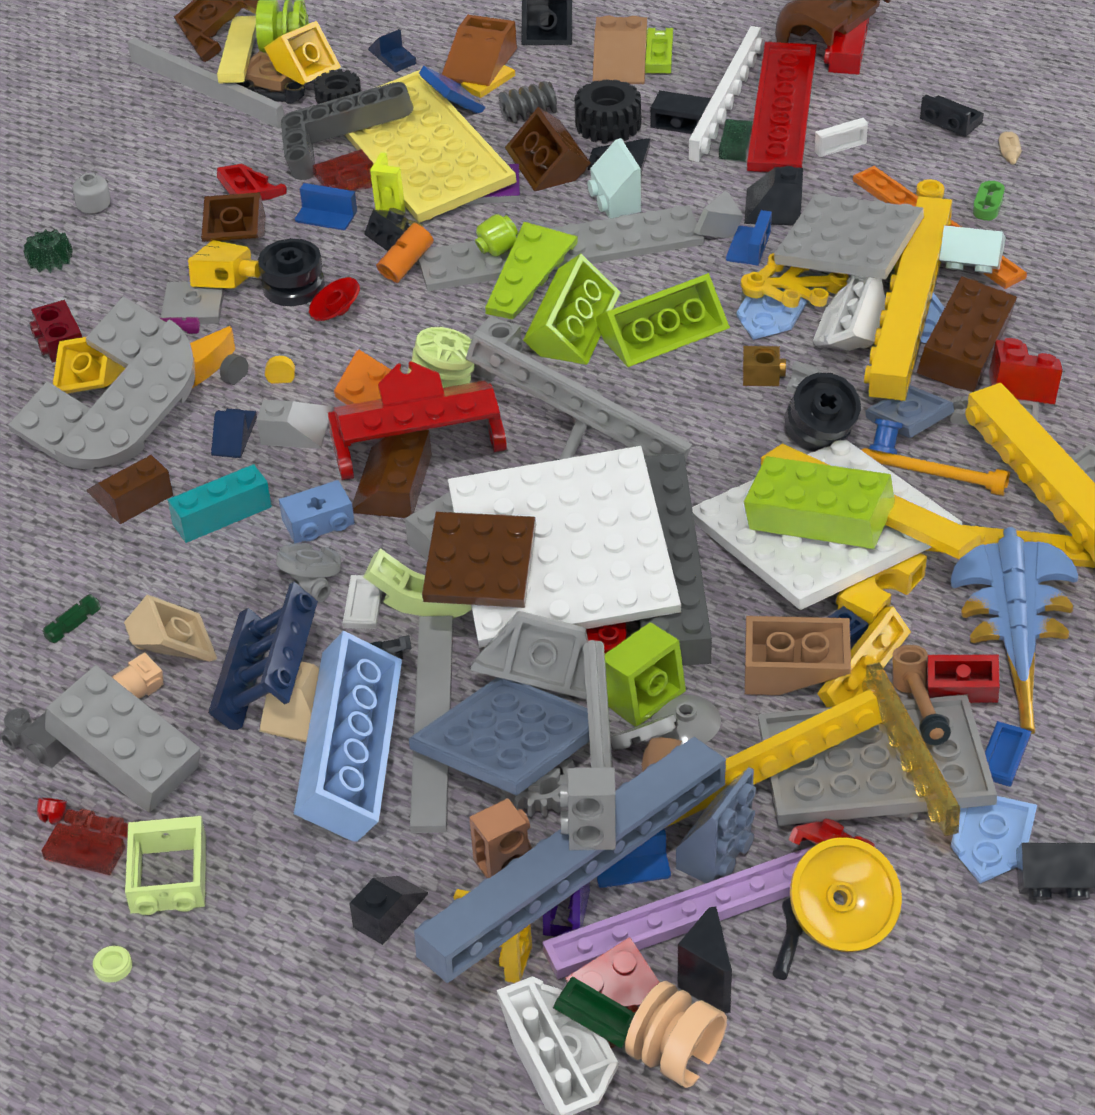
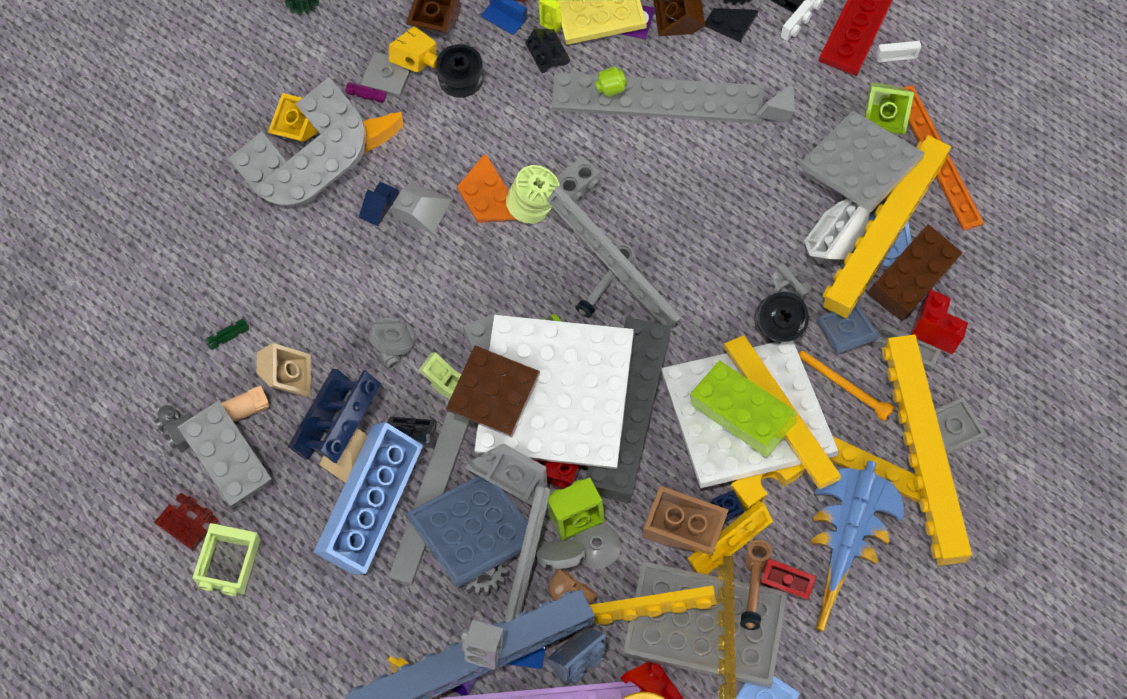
camera: 15 degrees right, 20 degrees up
dark red brick [29,299,82,363] -> none
red hinge [37,797,67,824] -> none
reddish brown slope [87,455,173,524] -> none
yellowish green tile [93,946,132,982] -> none
teal brick [167,464,272,543] -> none
dark grey tile [220,354,248,385] -> none
yellow tile [265,355,295,384] -> none
medium blue brick [279,480,355,543] -> none
red dish [309,277,360,321] -> none
red piece [328,361,507,480] -> none
white tile [343,575,382,629] -> none
black slope [349,876,428,945] -> none
reddish brown slope [352,430,432,518] -> none
orange pin [376,223,434,283] -> none
nougat brick [469,798,532,878] -> none
lime wing [485,222,578,319] -> none
lime slope [523,253,621,365] -> none
light aqua slope [587,138,641,219] -> none
lime slope [595,273,730,367] -> none
clear green plate [719,119,753,161] -> none
blue panel [726,210,772,266] -> none
light blue tile [736,288,808,340] -> none
yellow plant [740,253,849,308] -> none
pearl gold brick [743,346,786,386] -> none
black slope [744,166,803,226] -> none
blue bush [869,418,903,454] -> none
yellow tile [916,179,945,198] -> none
black bracket [920,95,984,137] -> none
light aqua slope [939,225,1006,274] -> none
bright green beam [973,181,1005,220] -> none
blue tile [985,721,1032,787] -> none
tan piece [998,132,1022,165] -> none
none -> lime slope [865,82,914,135]

